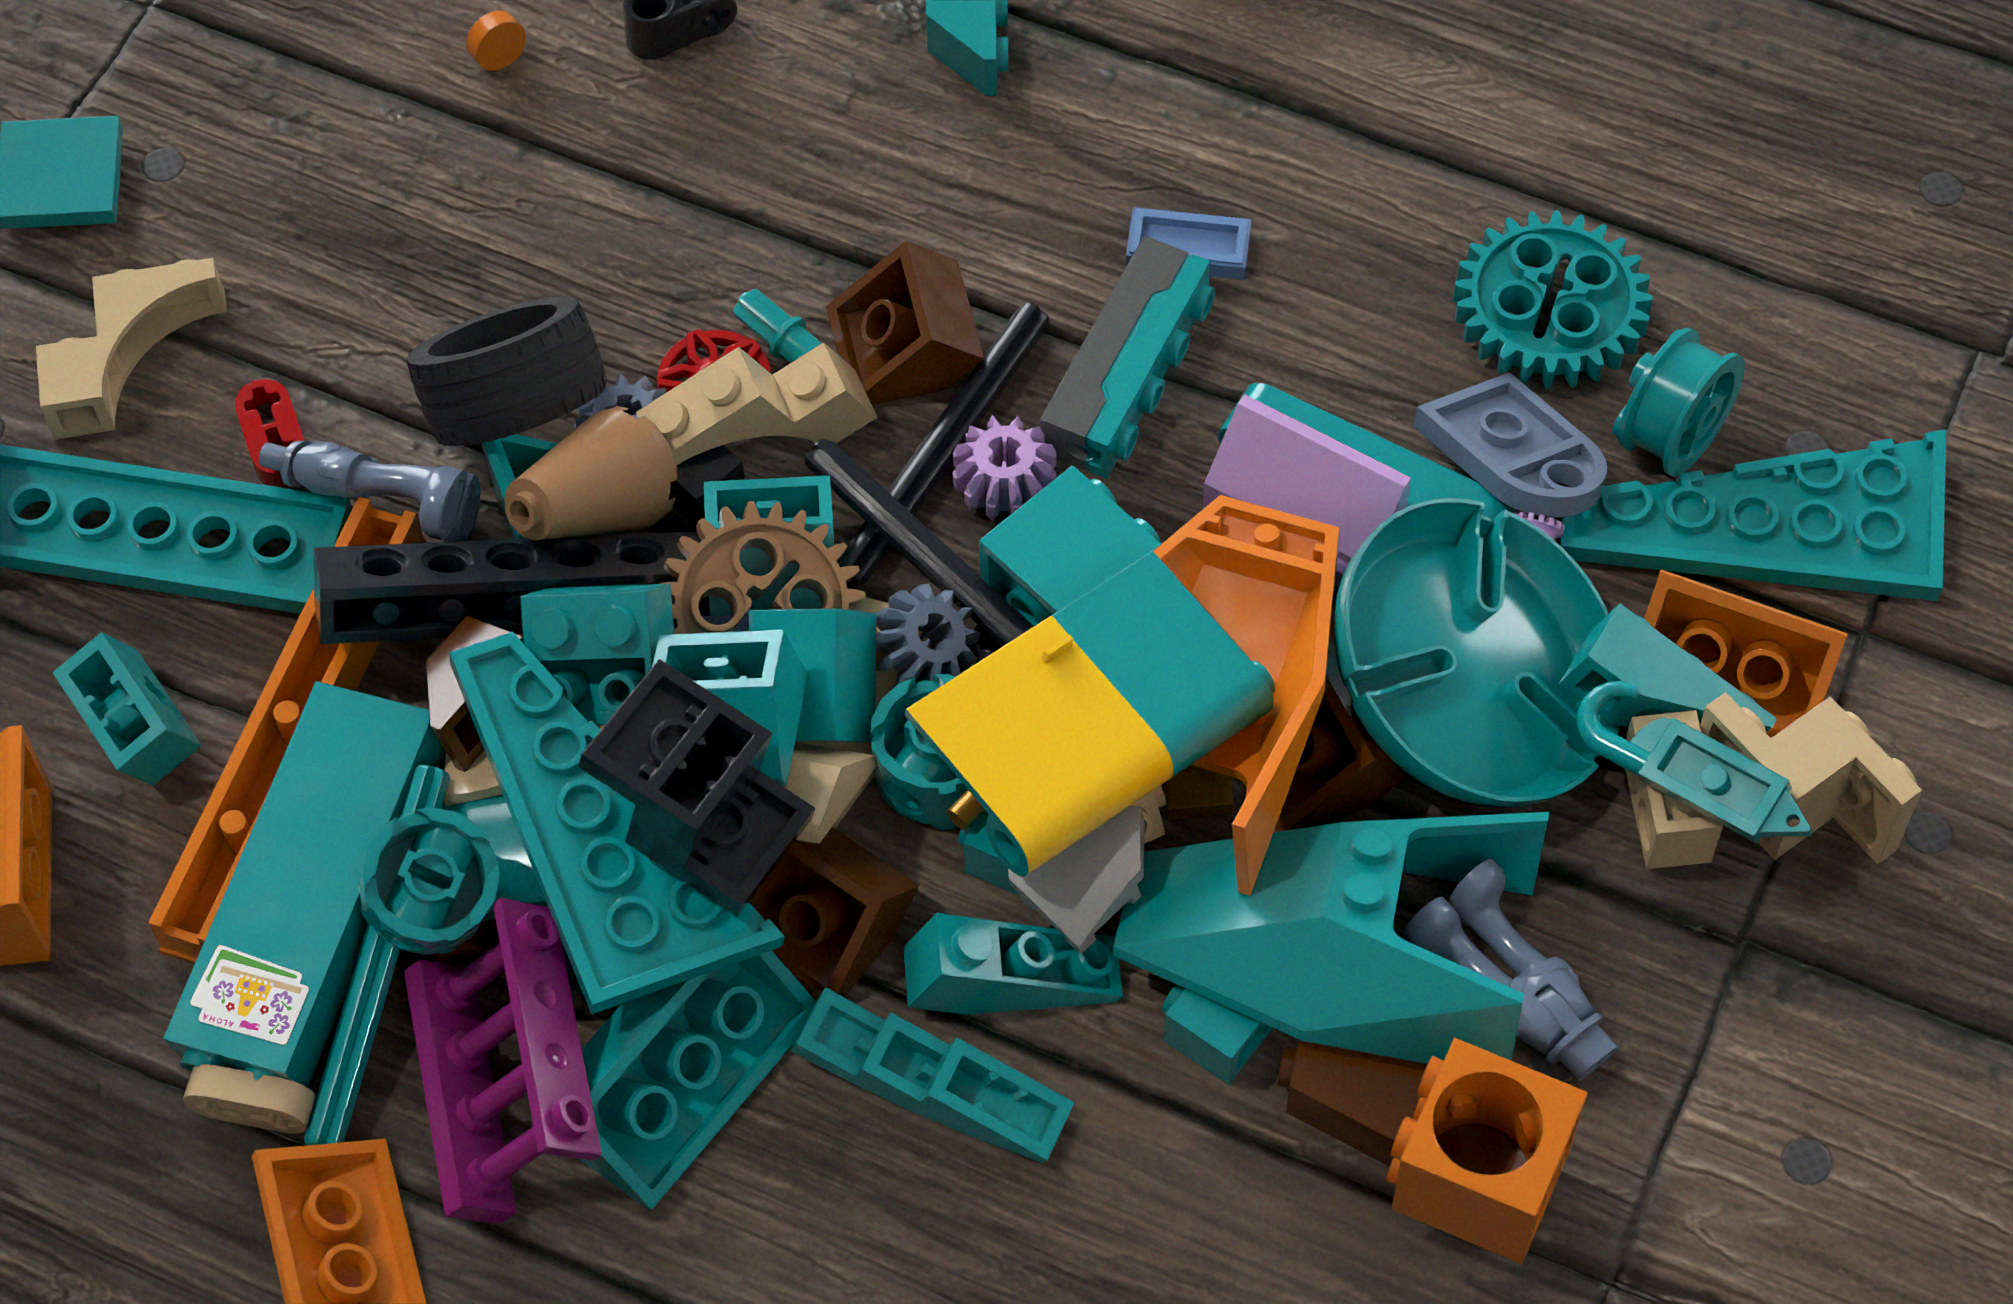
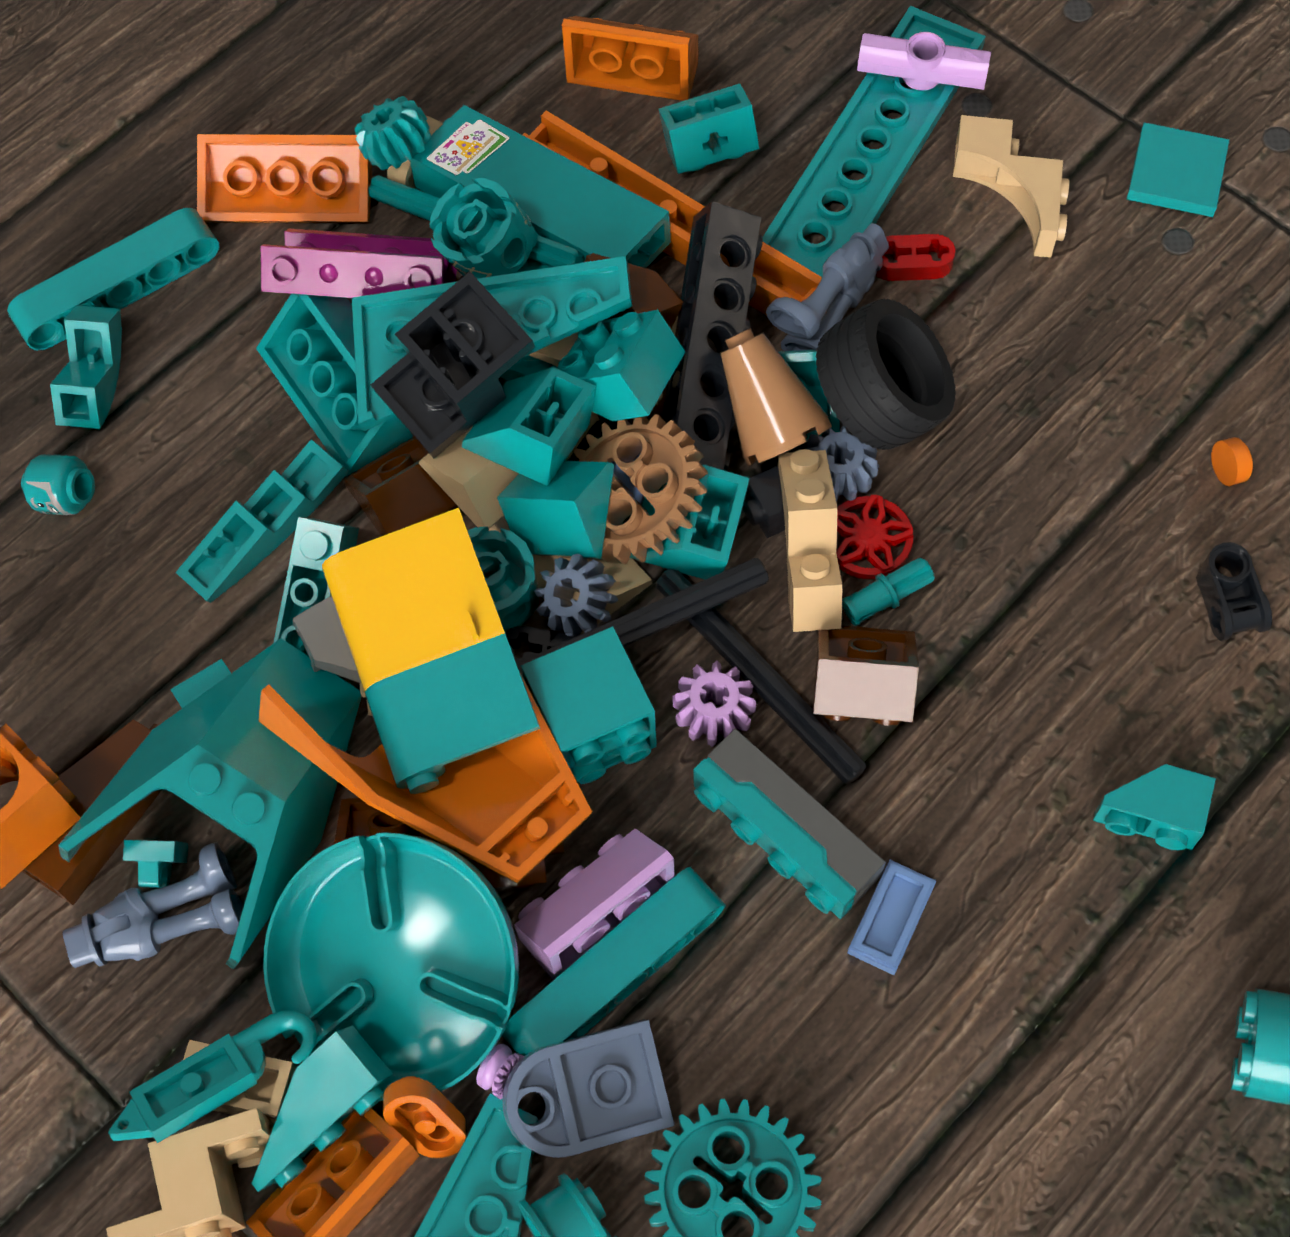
camera: 110 degrees right, 5 degrees up
none -> teal gear [354,96,431,170]
none -> orange plate [383,1076,466,1158]

